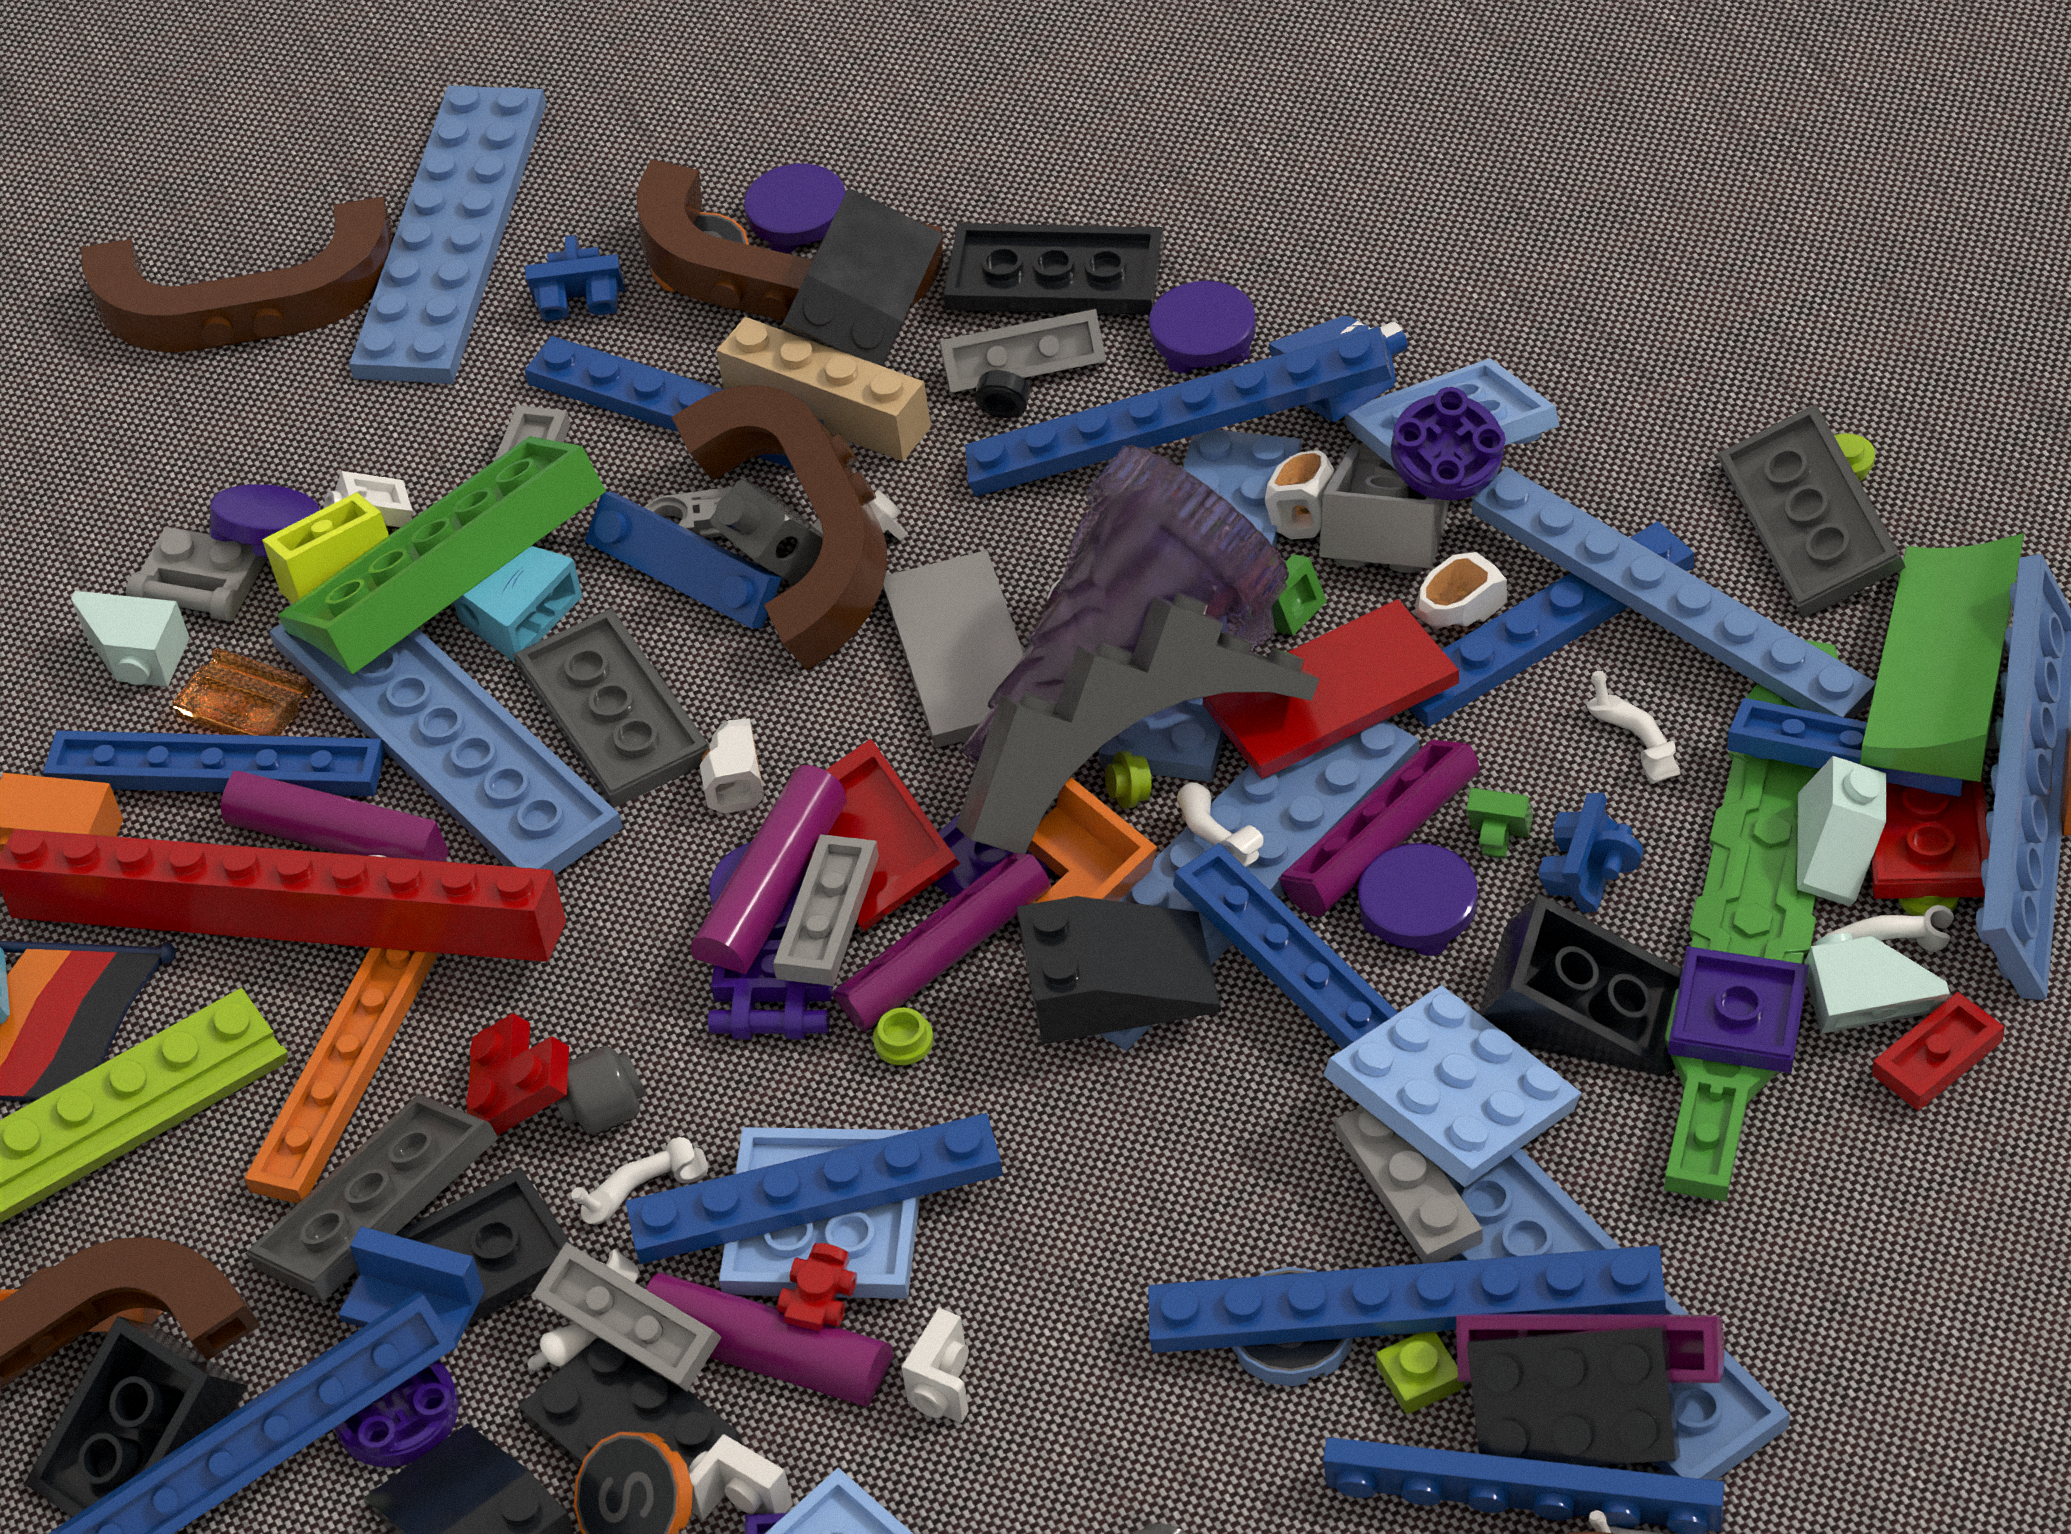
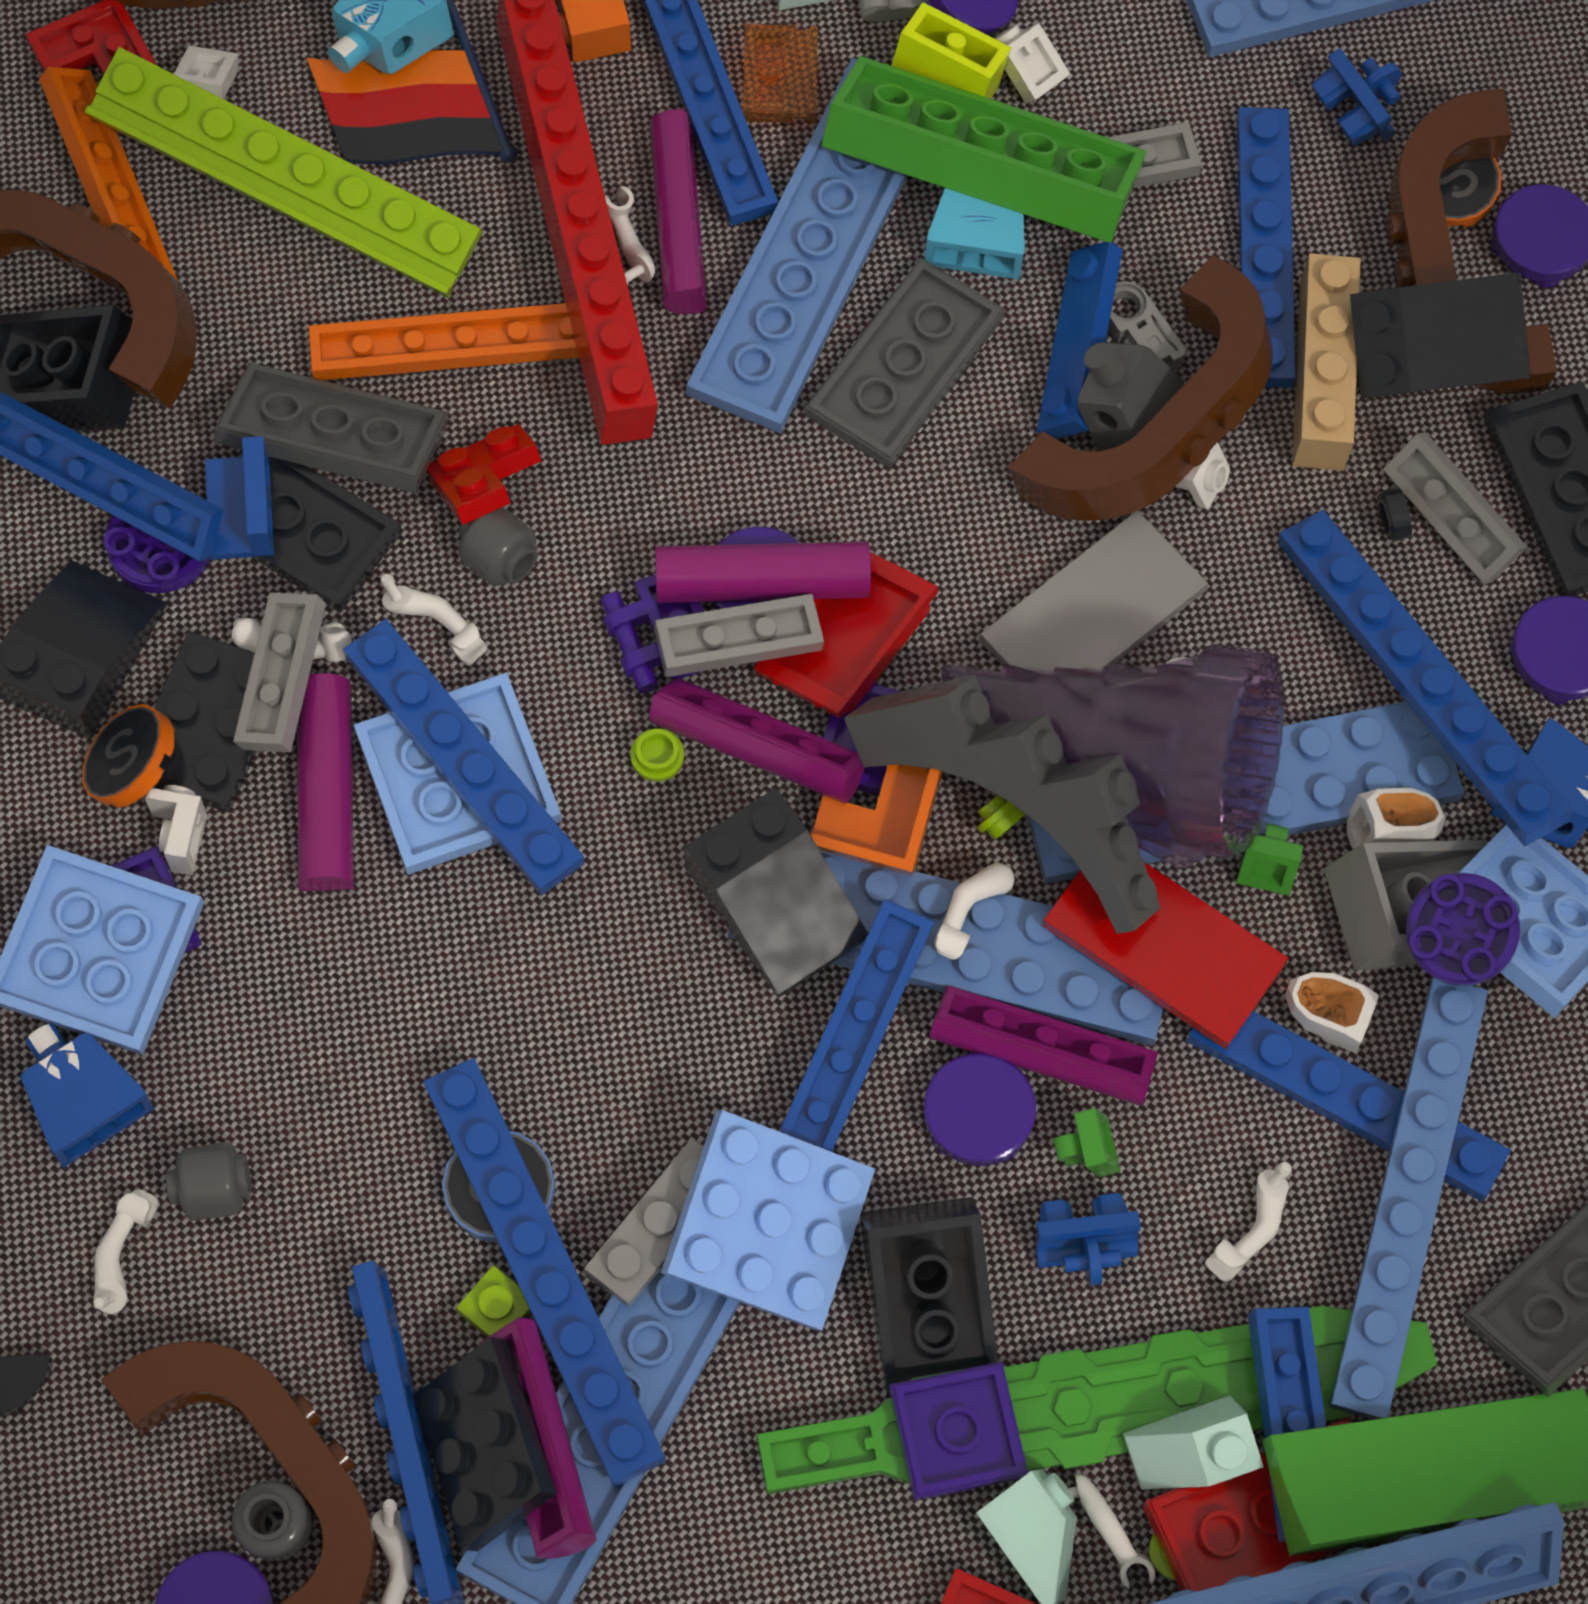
camera: 55 degrees right, 20 degrees up
white rock [700,719,764,814] -> none
red piece [777,1243,857,1332] -> none
white bracket [901,1308,969,1423] -> none

